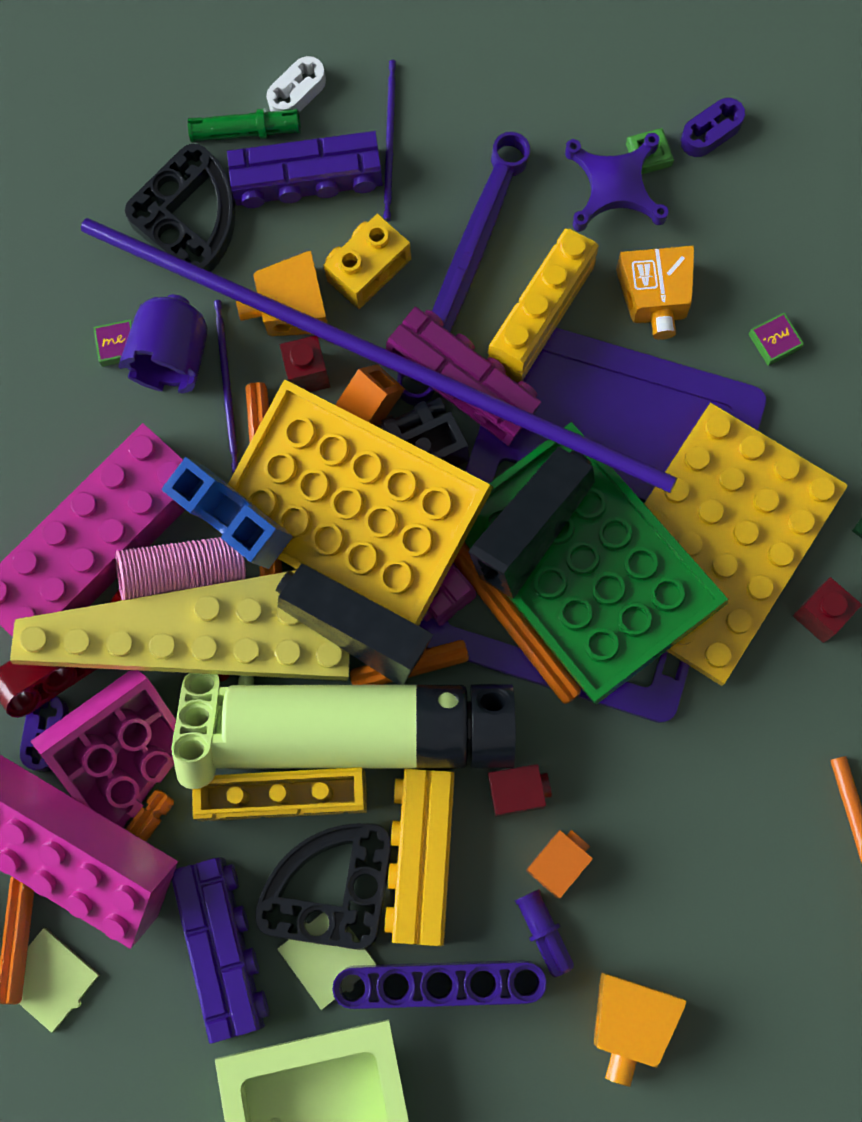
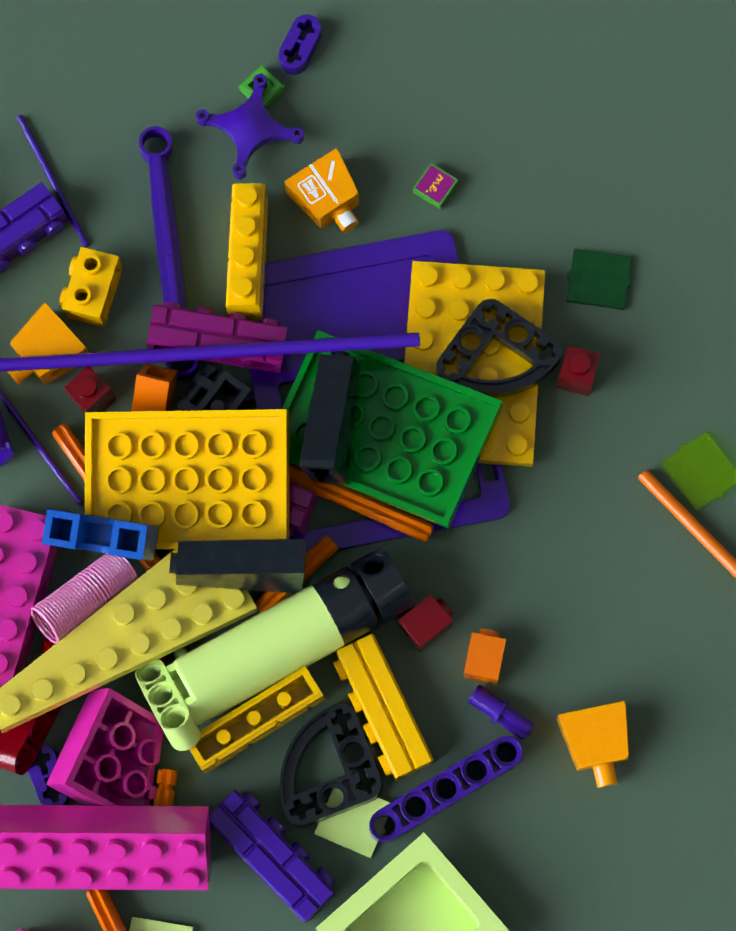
camera: 30 degrees left, 0 degrees up
none -> black beam [436,299,562,398]

